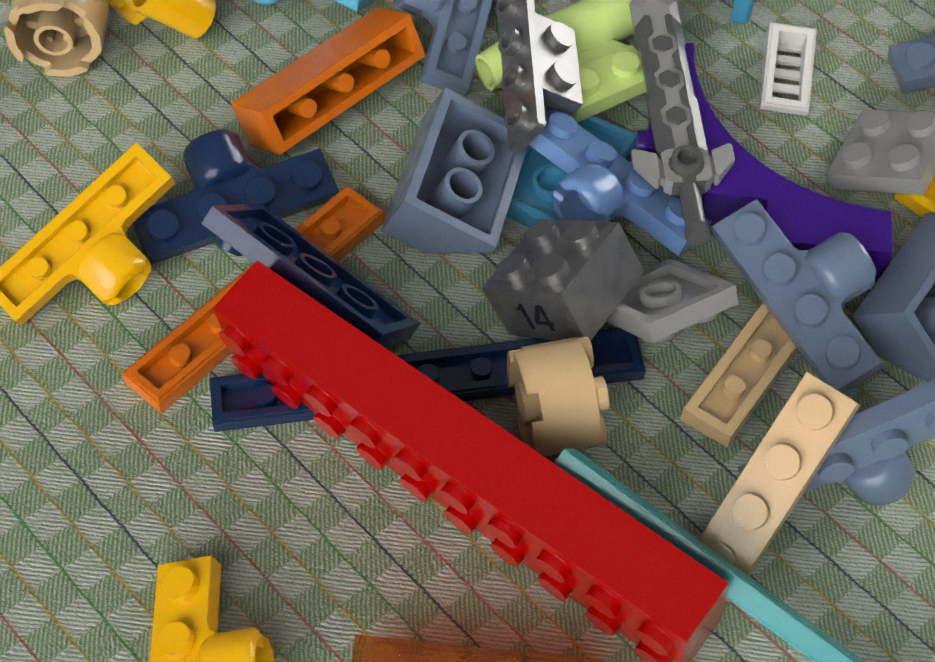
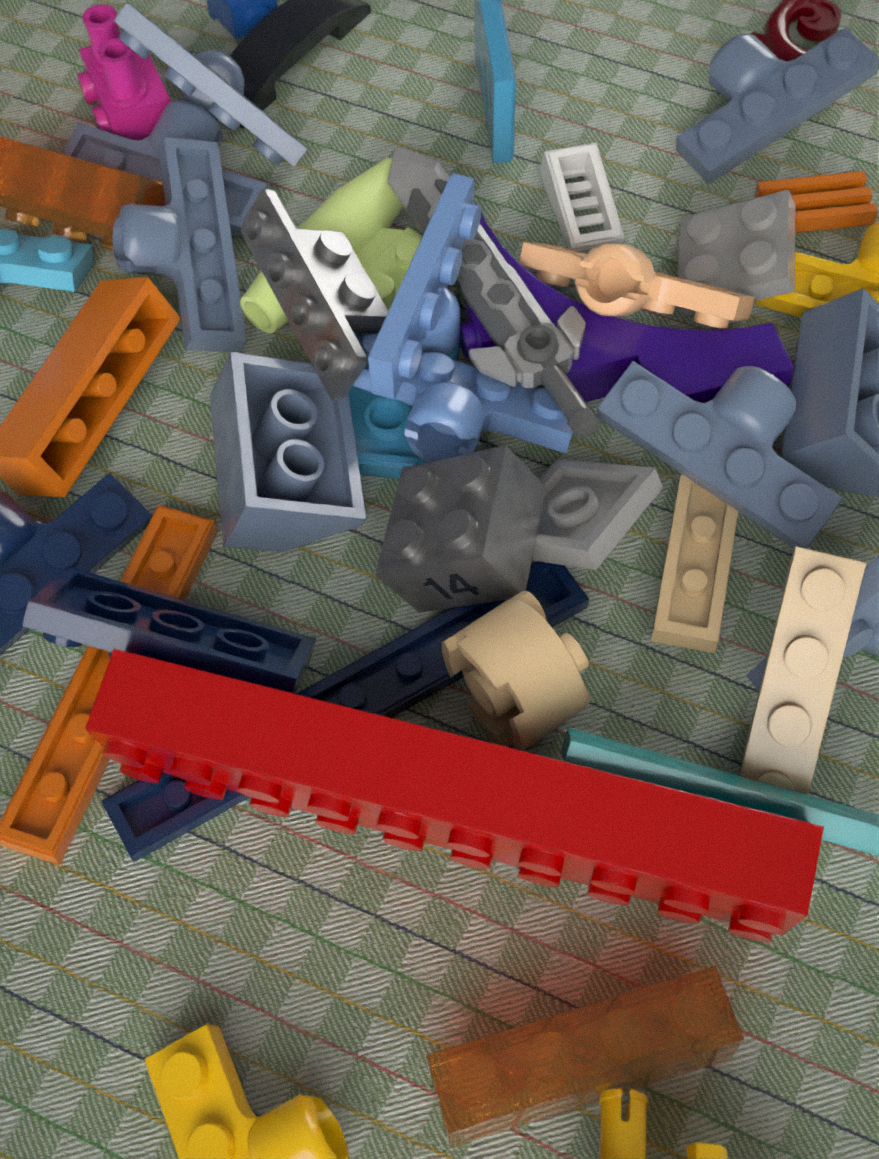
camera: 20 degrees left, 5 degrees up
none -> medium blue plate [368,173,481,400]
none -> light nougat plate [519,242,755,329]

